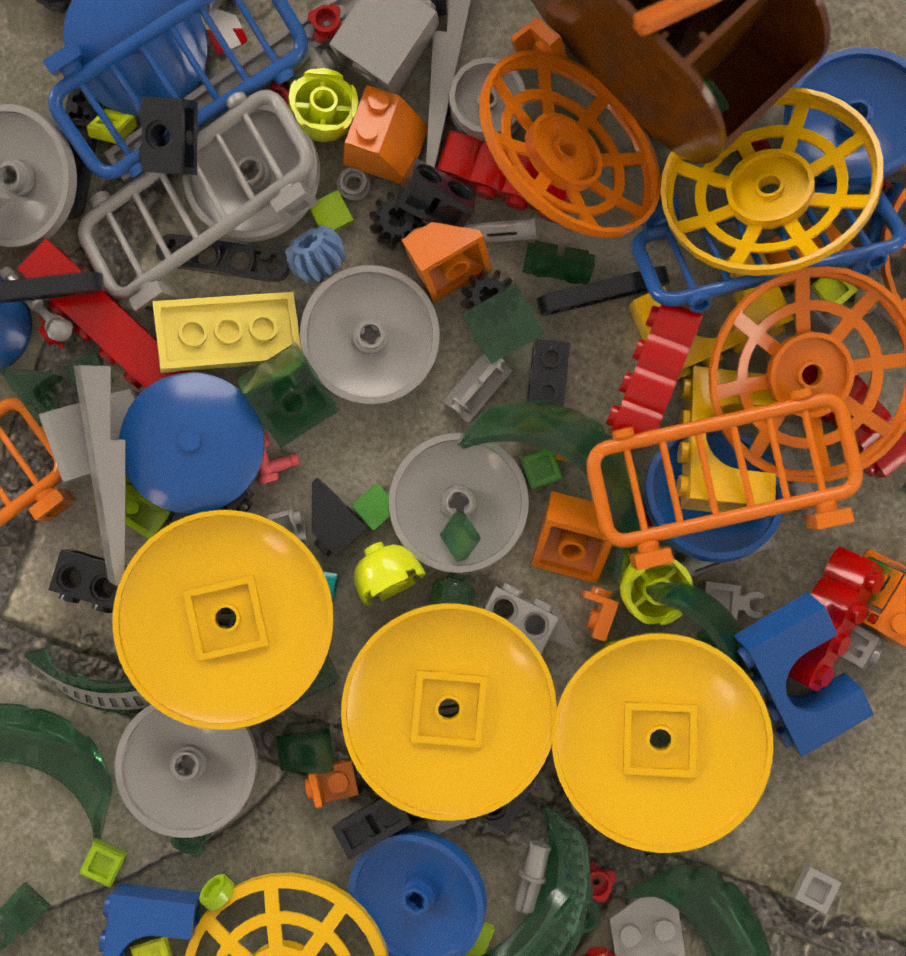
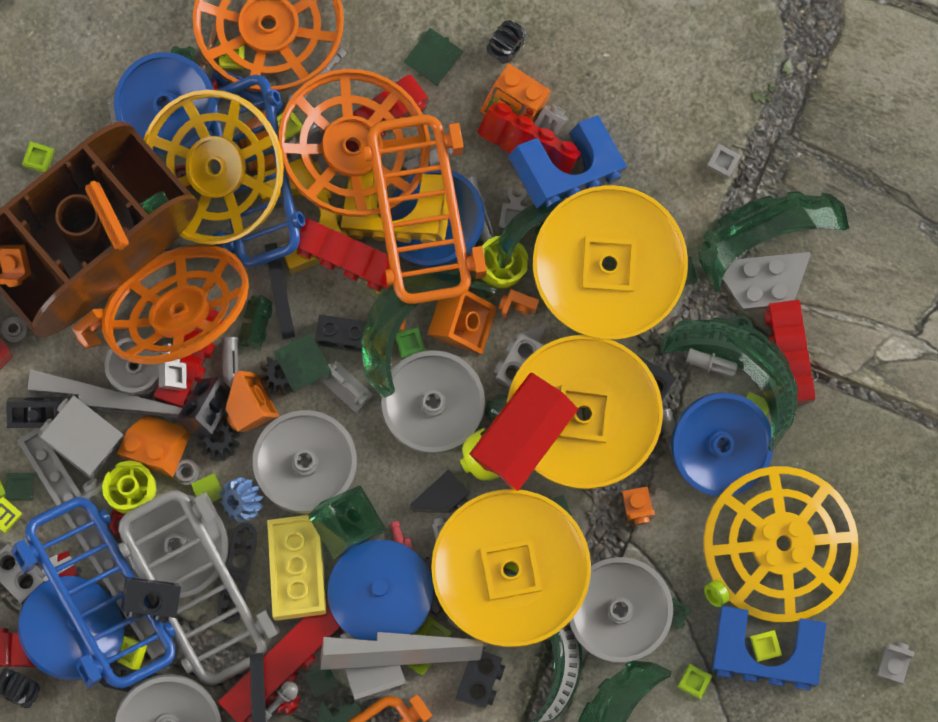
camera: 90 degrees left, 10 degrees down
clear green slope [276,728,334,774] -> none
red plate [308,4,342,43] -> none
black brick [332,797,414,860] -> none
bright green tile [351,483,390,531] -> none
clear green tile [440,511,481,562] -> none
red plate [584,861,617,902] -> none
none -> light grey plate [159,343,187,391]
none -> red slope [469,372,578,491]

